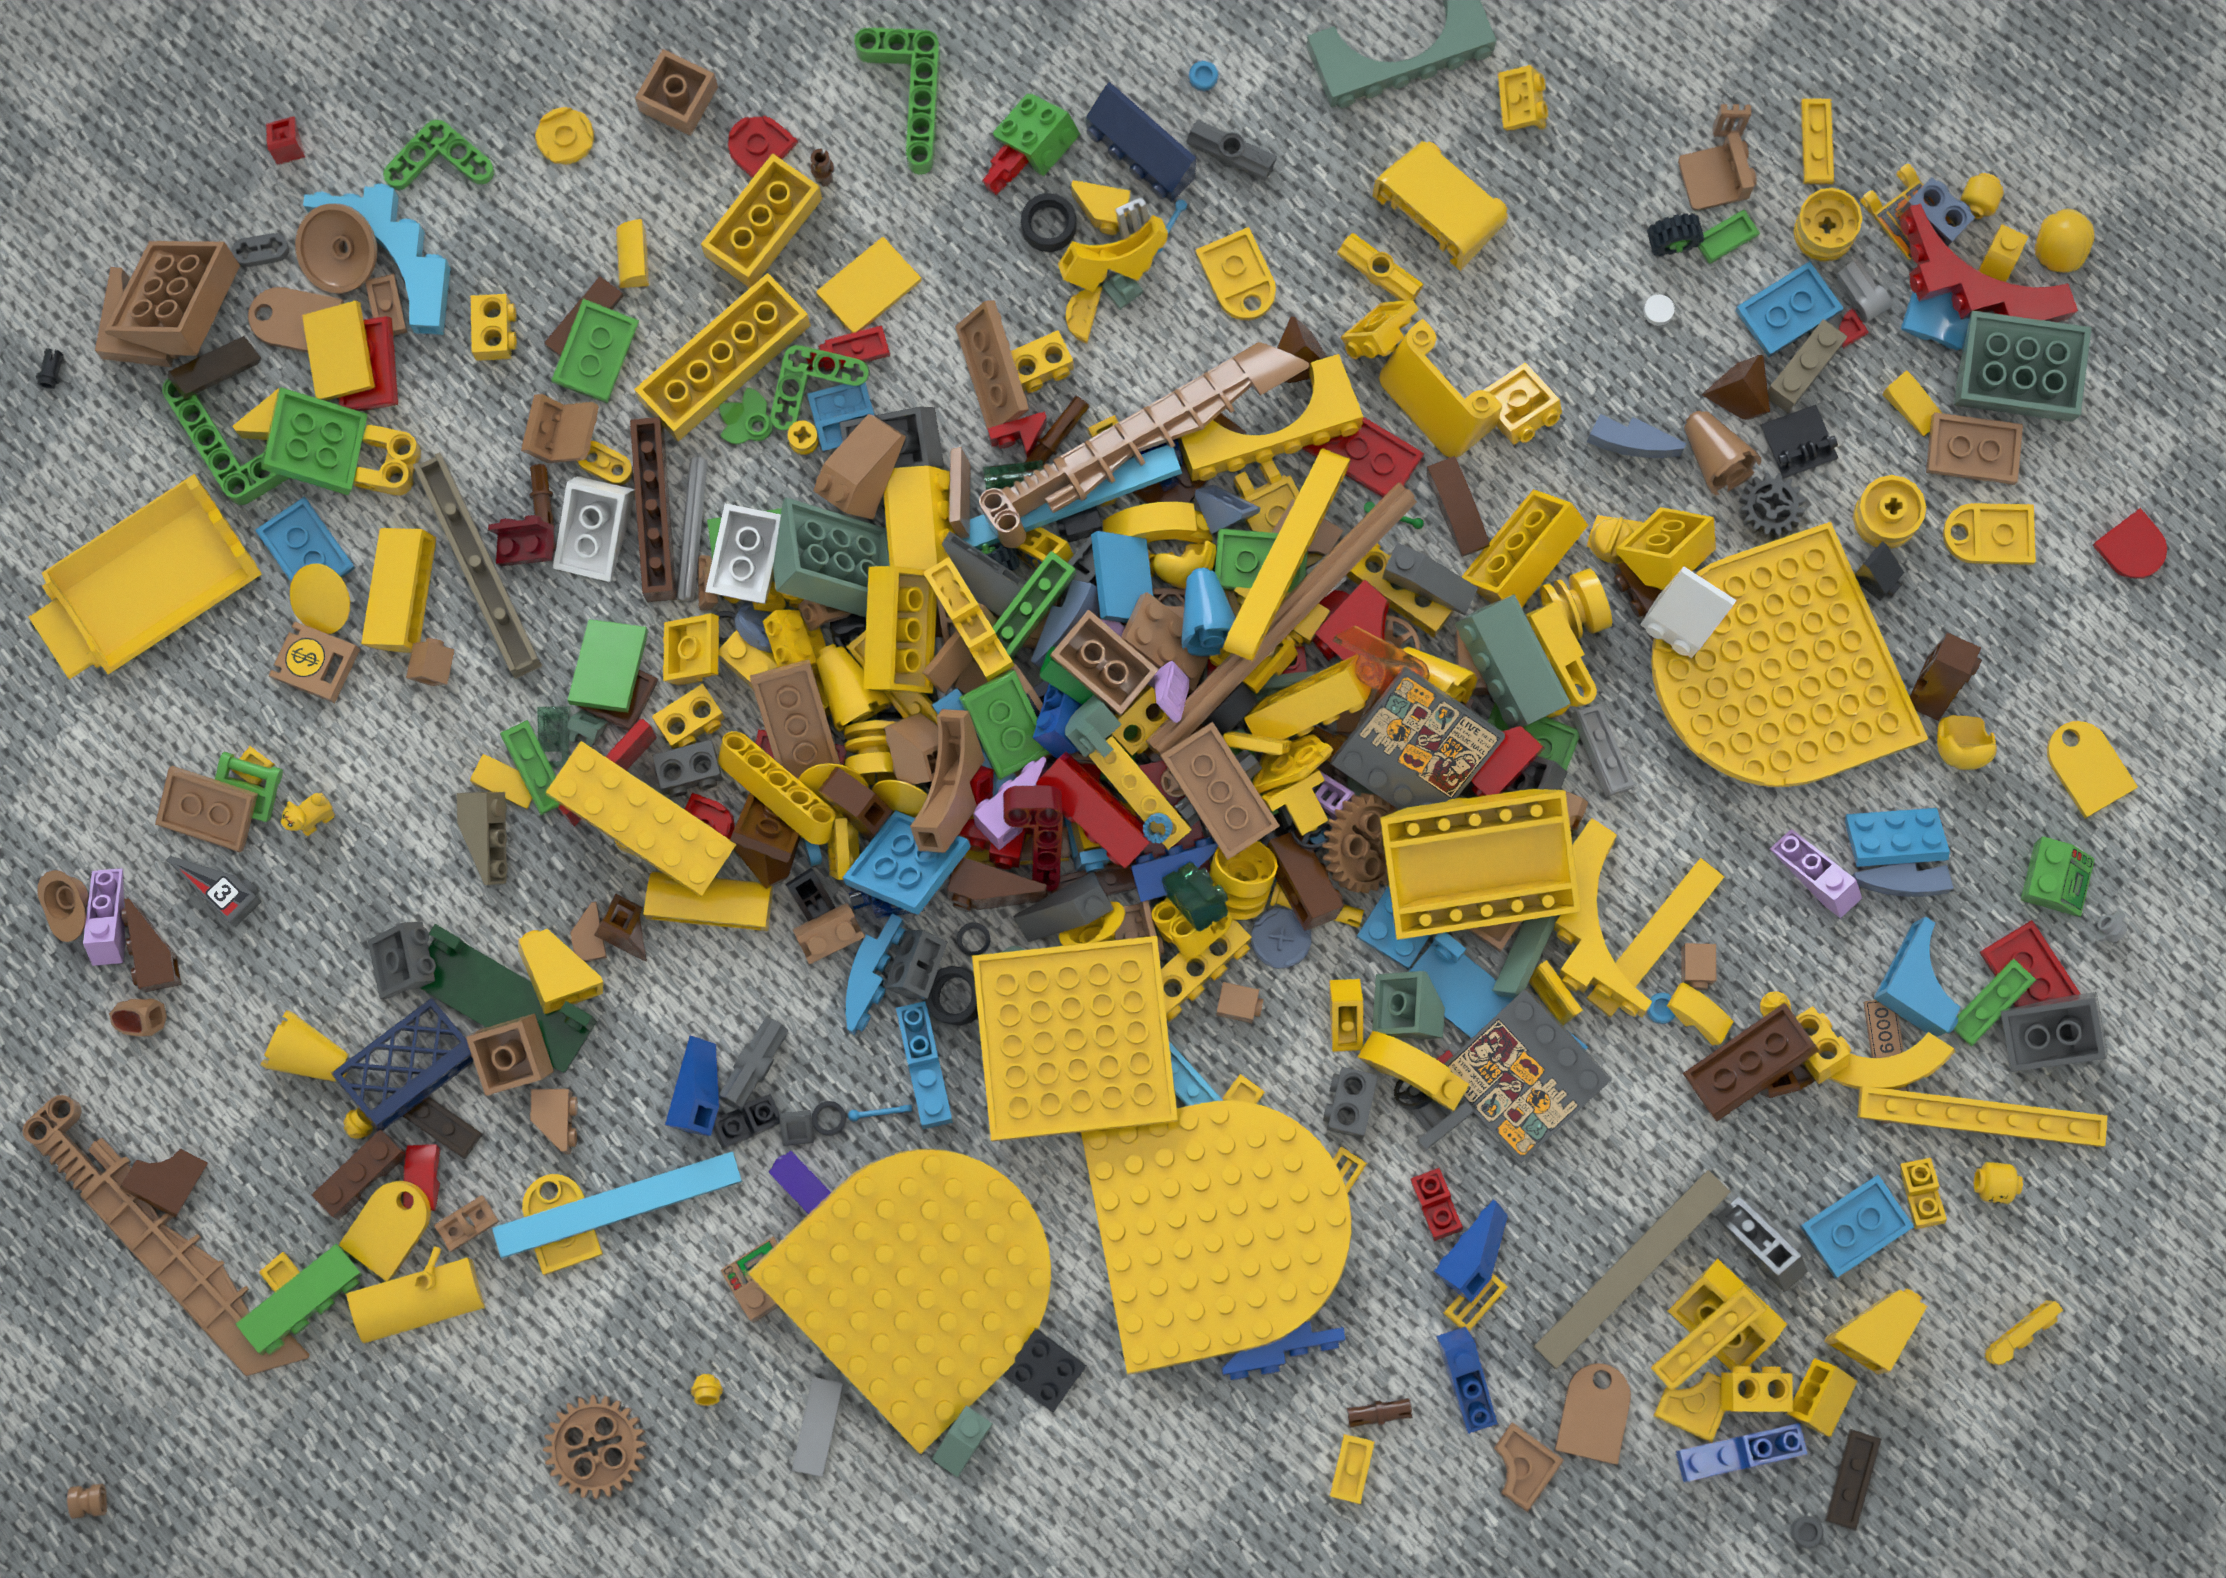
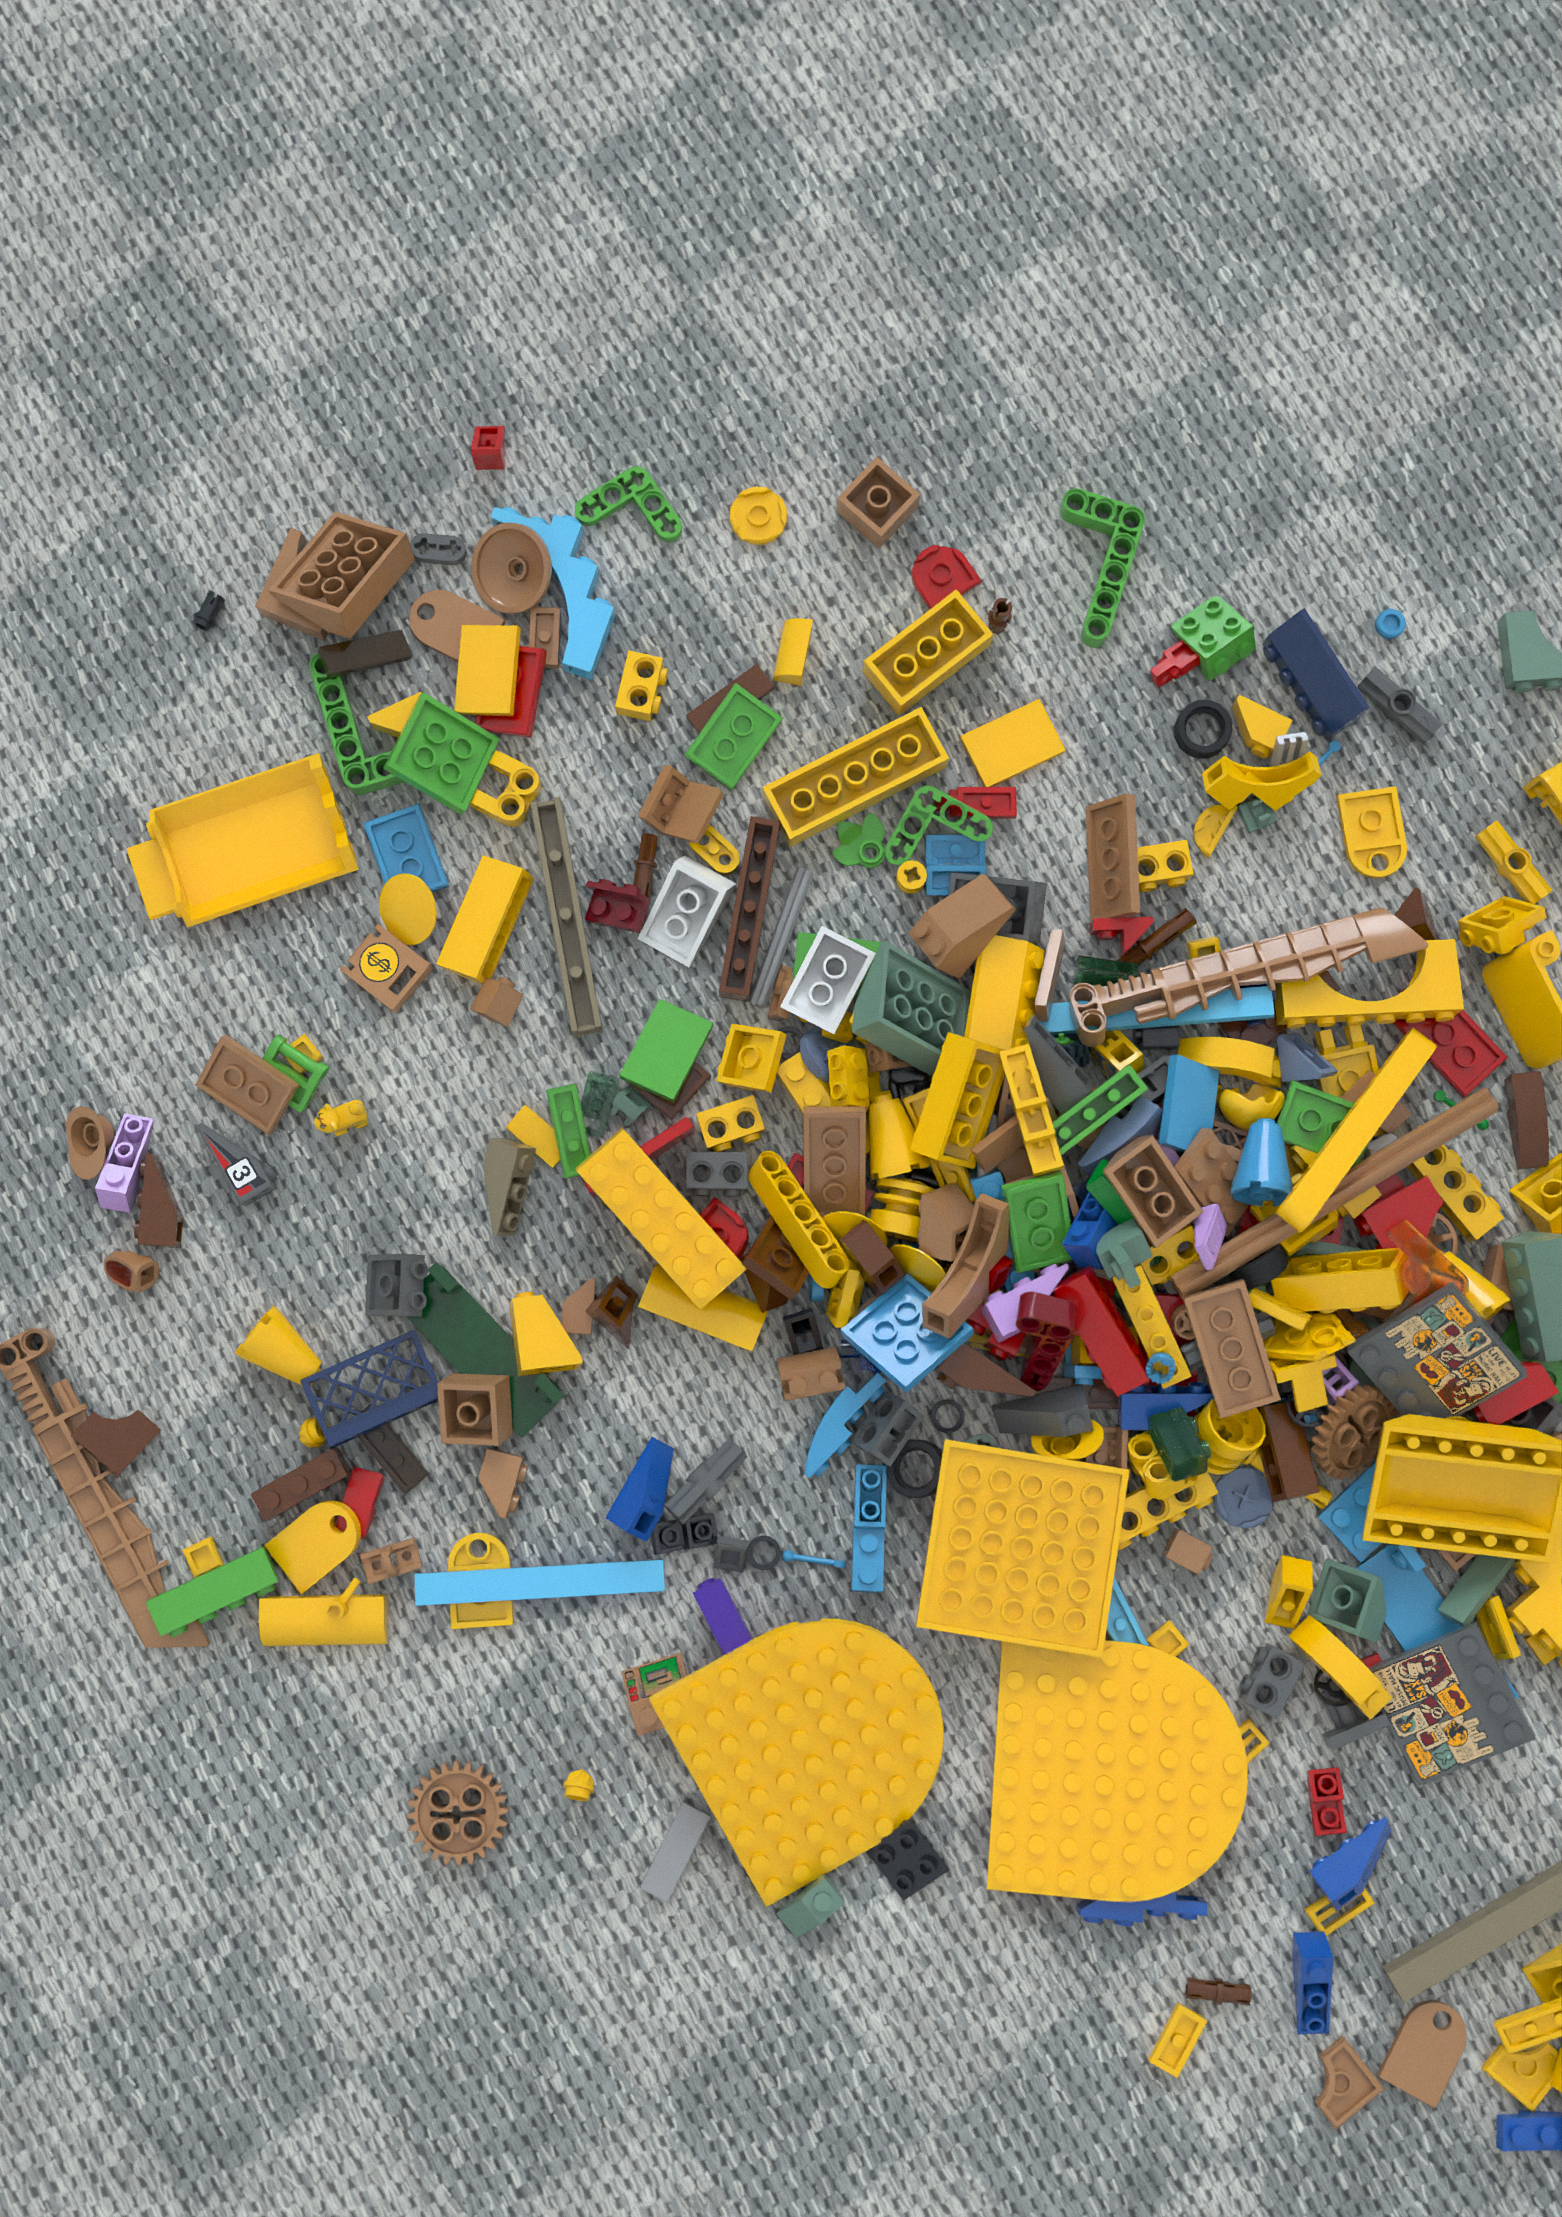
camera: 10 degrees right, 5 degrees up
dark grey slope [1382,542,1478,615] -> none

